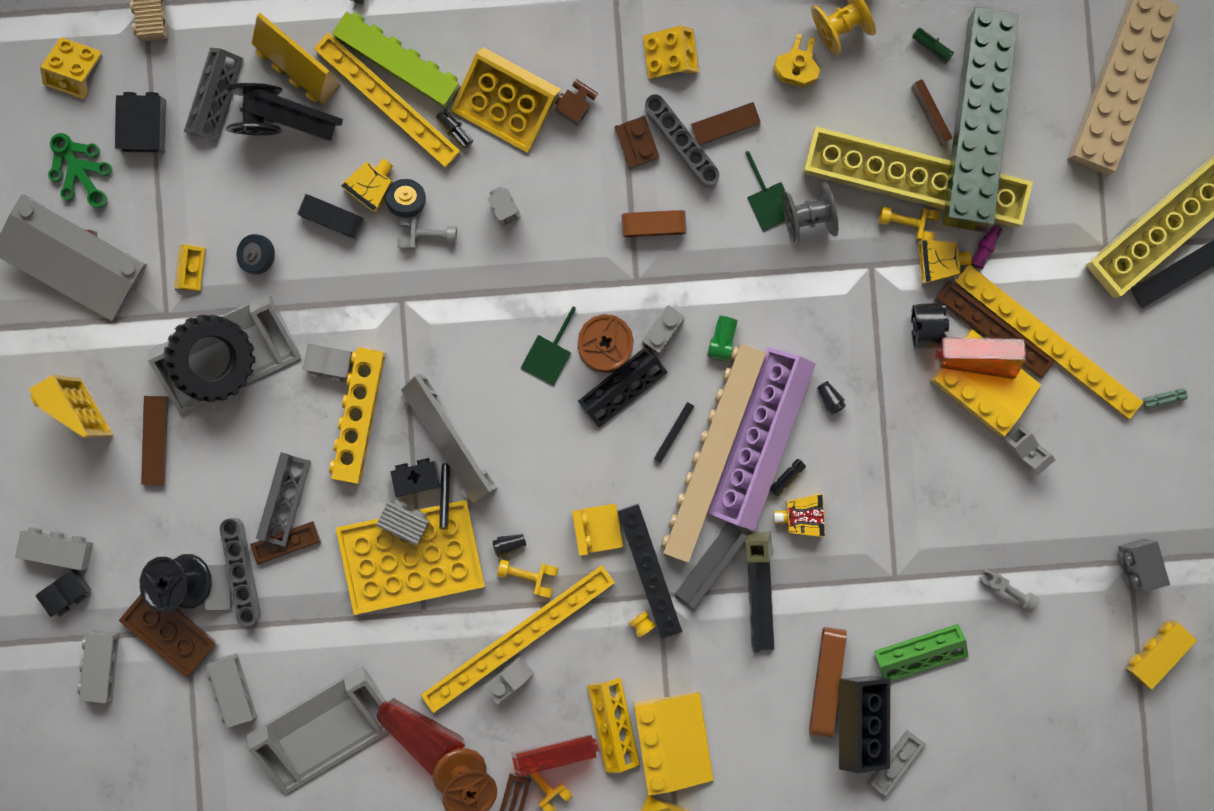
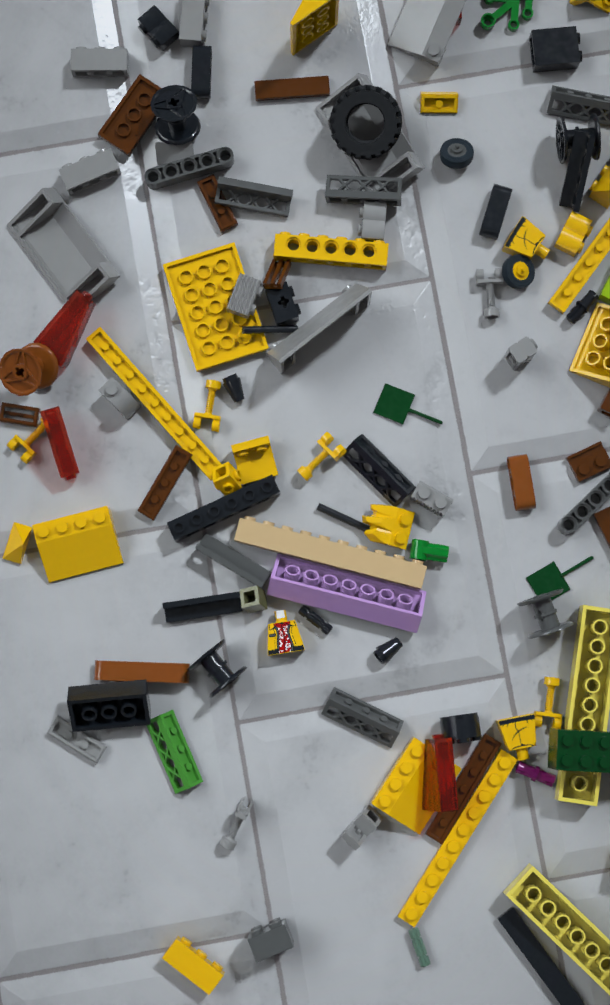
camera: 85 degrees right, 5 degrees down
dark orange piece [577,314,634,373] -> none
yellow fence [587,678,640,773] -> none
yellow wheel [628,610,656,638] -> none
none -> reddish brown tile [138,445,193,521]
none -> black piece [187,639,248,699]
none -> black beam [191,45,212,99]
none -> yellow brick [212,461,242,496]
none -> reddish brown tile [262,259,292,289]
none -> yellow bar [297,432,347,481]
none -> dark grey fence [321,687,404,748]
none -> dark grey fence [325,175,402,206]
none -> yellow plate [362,504,415,550]
none -> yellow brick [554,211,593,257]

